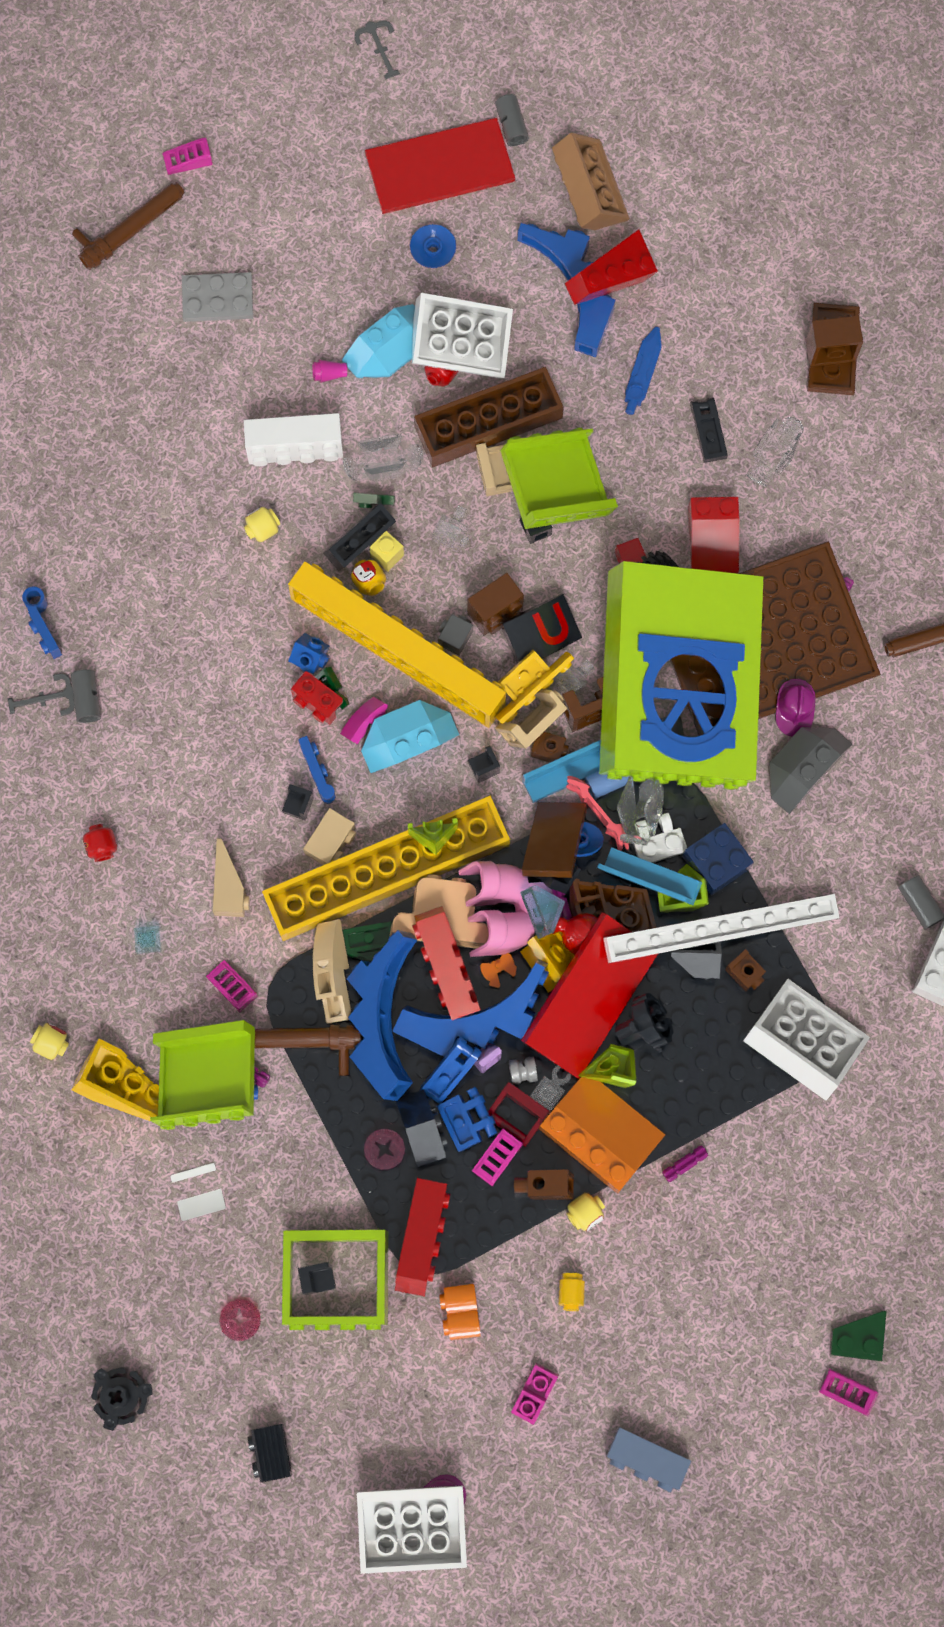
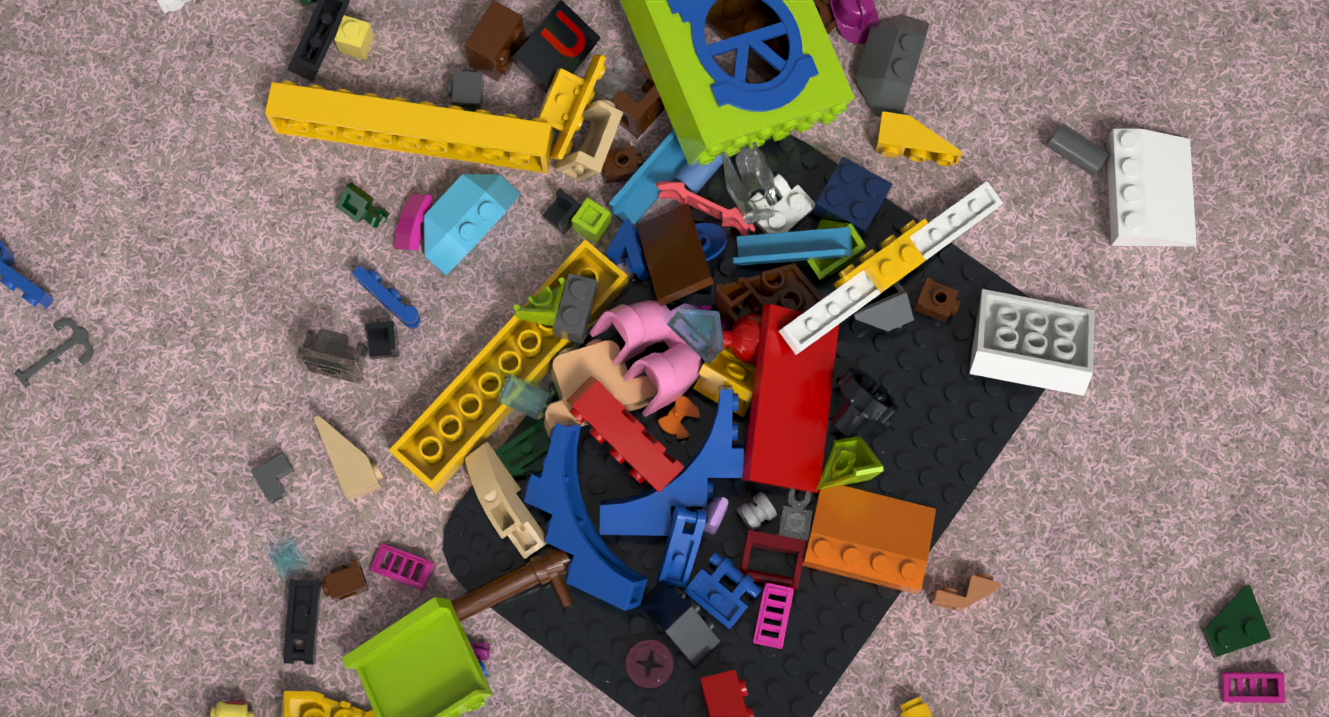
camera: 25 degrees left, 0 degrees up
dark grey pin [71,669,101,723] -> none
red head [82,824,118,862] -> none
light yellow head [243,507,280,542] -> none
blue brick [288,633,330,674] -> none
red bracket [291,671,343,725] -> none
tan brick [303,808,357,865] -> none
yellow head [351,560,386,596] -> none
reddish brown torso [514,1169,574,1200] -> none
light yellow head [566,1193,605,1231] -> none
magenta axle [662,1145,708,1182] -> none
none -> dark grey piece [251,453,295,504]
none -> black plate [283,580,321,665]
none -> clear smoke panel [296,329,368,385]
none -> reddish brown brick [320,559,369,602]
none -> clear light blue slope [497,374,556,420]
none -> dark grey brick [553,273,598,344]
none -> lime panel [571,197,612,244]
none -> blue slope [605,218,651,281]
none -> yellow bracket [833,219,928,293]
none -> yellow slope [875,111,962,166]
none -> nougat slope [931,572,1001,612]

